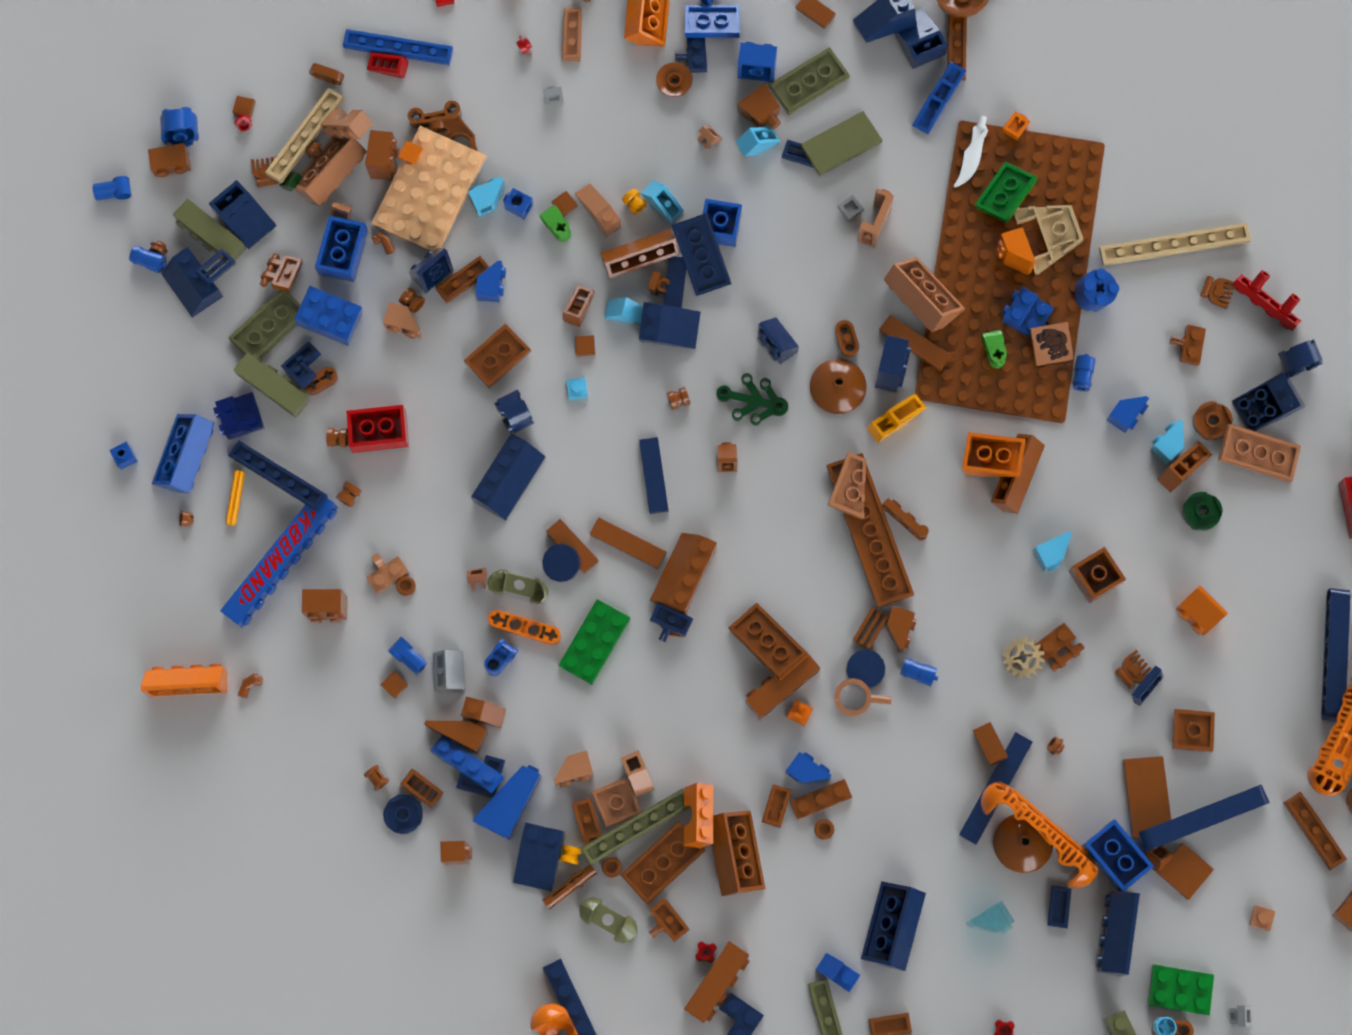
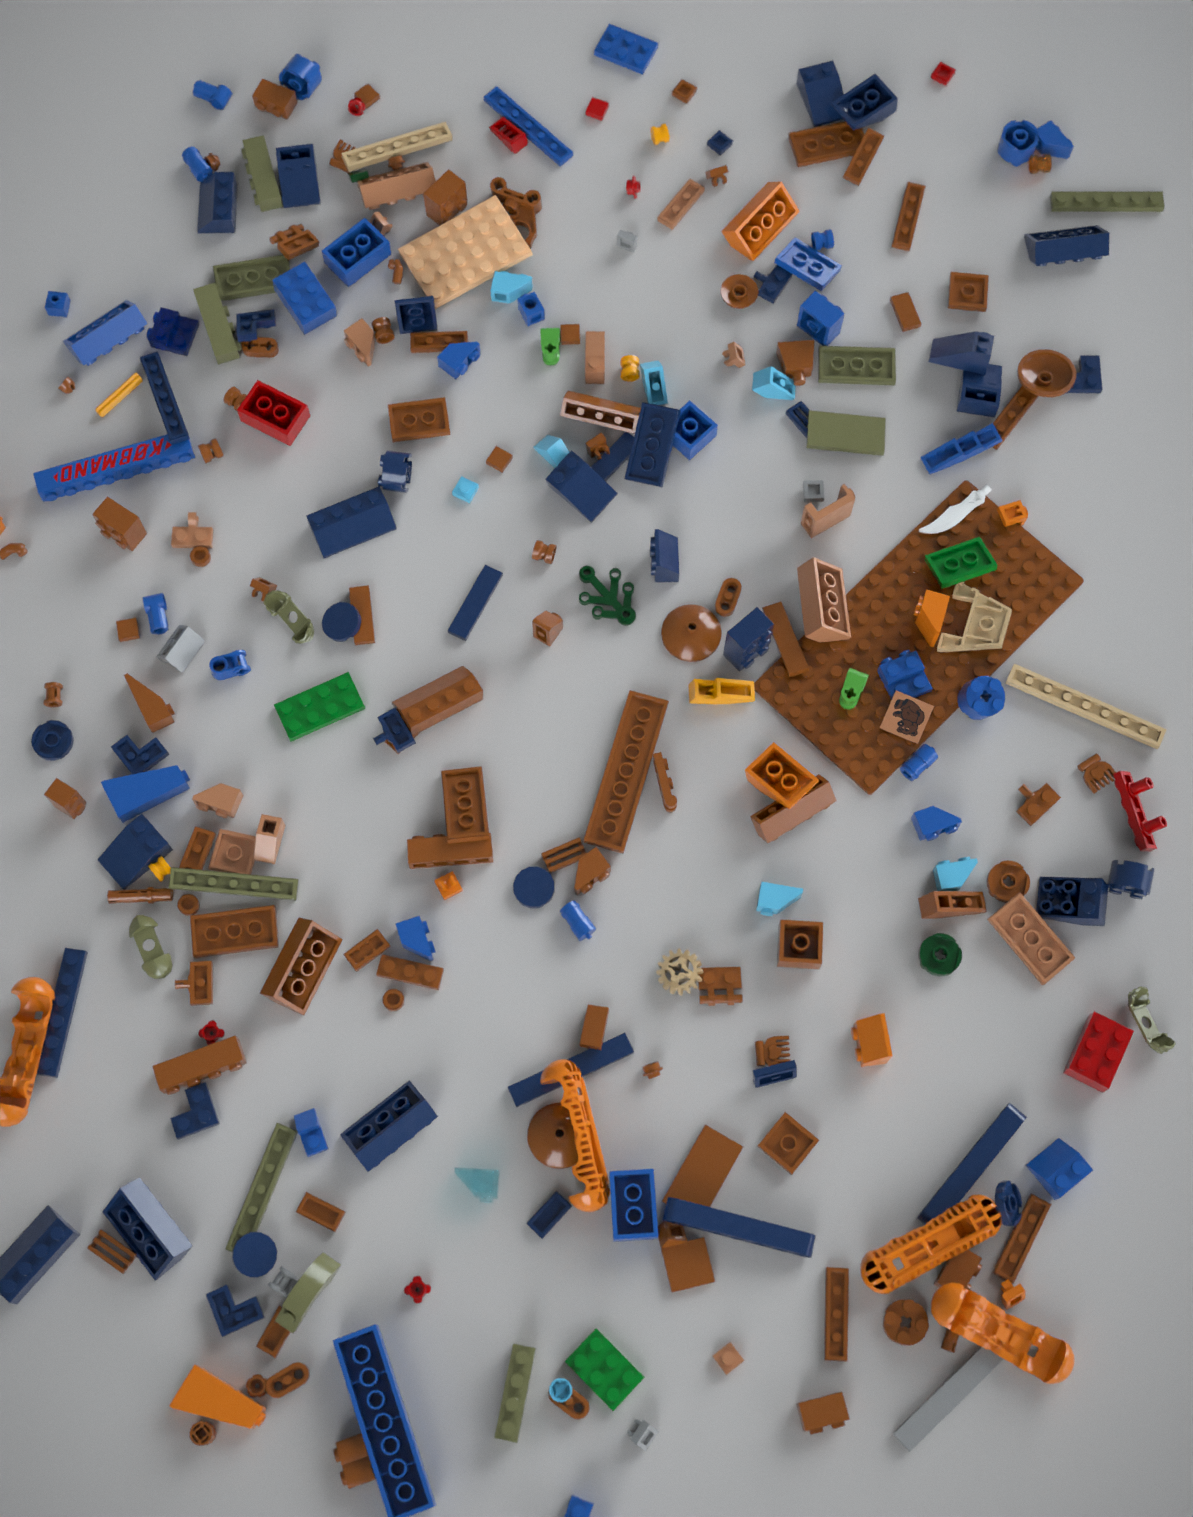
camera: 30 degrees right, 5 degrees down
dark blue tile [195,249,236,286] -> none
dark orange beam [309,63,344,85] -> none
nougat arch [320,109,373,139] -> none
orange tile [398,141,424,166] -> none
dark orange slope [400,768,444,808] -> none
blue plate [430,735,504,794] -> none
dark orange slope [461,696,506,728] -> none
orange beam [488,610,561,645] -> none
dark orange slope [563,285,595,327] -> none
dark orange tile [590,517,667,569] -> none
orange arch [684,783,713,848] -> none
nougat wing [827,452,866,520] -> none
piece [834,678,892,716] -> none
dark blue slope [1095,891,1140,976] -> none

